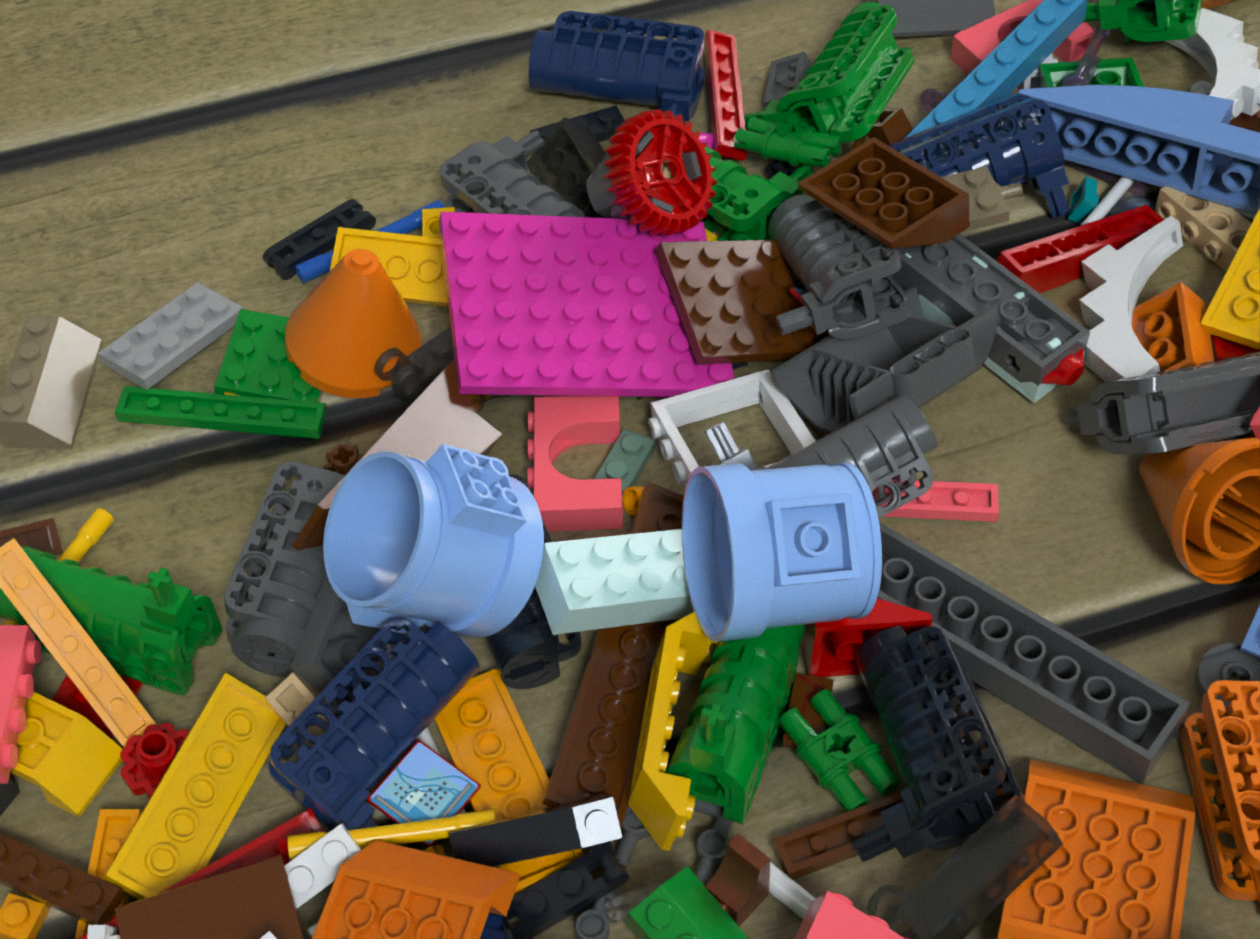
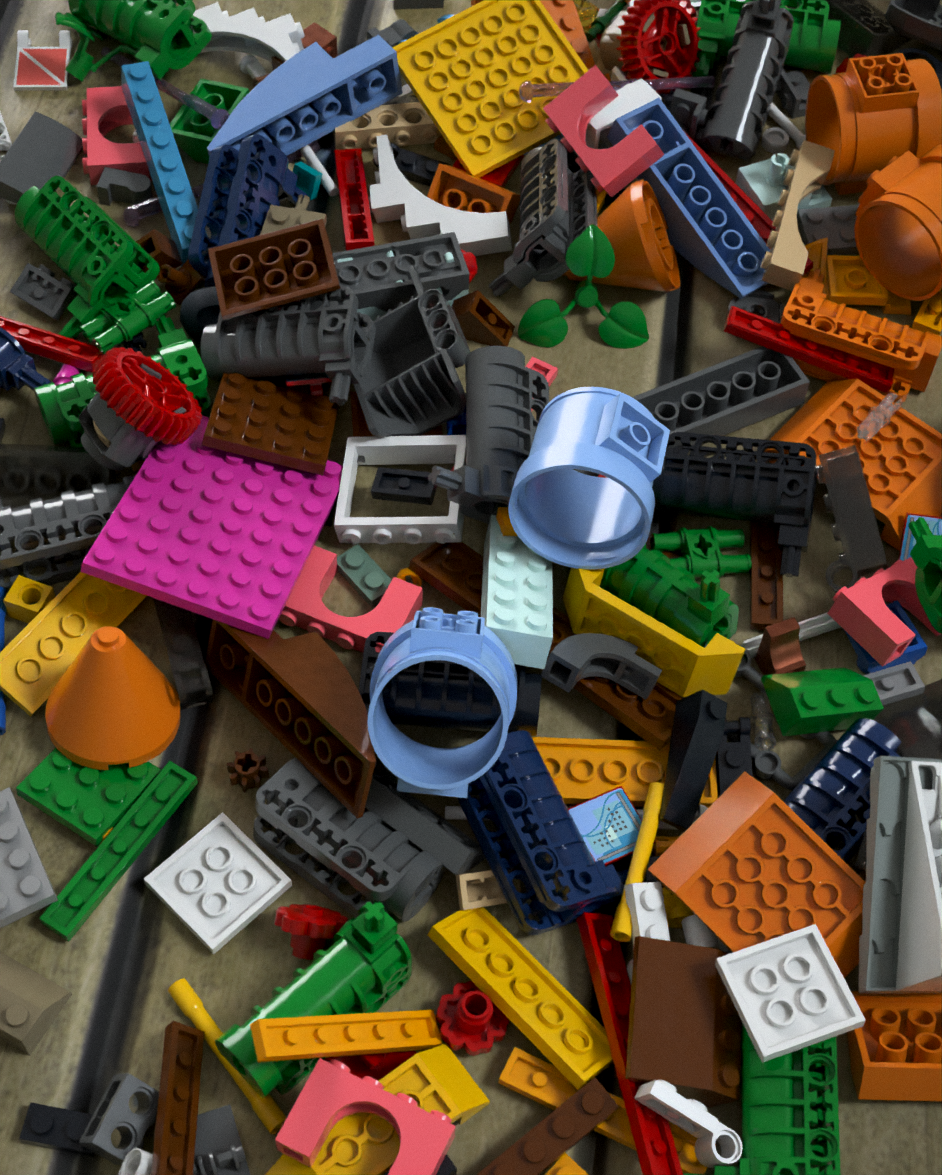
camera: 70 degrees left, 5 degrees up
none -> dark grey leg [96,167,153,208]
none -> white plate [144,812,292,954]
none -> red plant [274,904,348,960]
none -> black plate [371,467,437,505]
none -> black hinge [372,143,451,187]
none -> reddish brown slope [451,290,515,347]
none -> green plant [518,224,649,349]
none -> dark grey arch [540,633,662,700]
none -> red tile [724,306,895,393]
none -> clear axle [856,393,903,441]

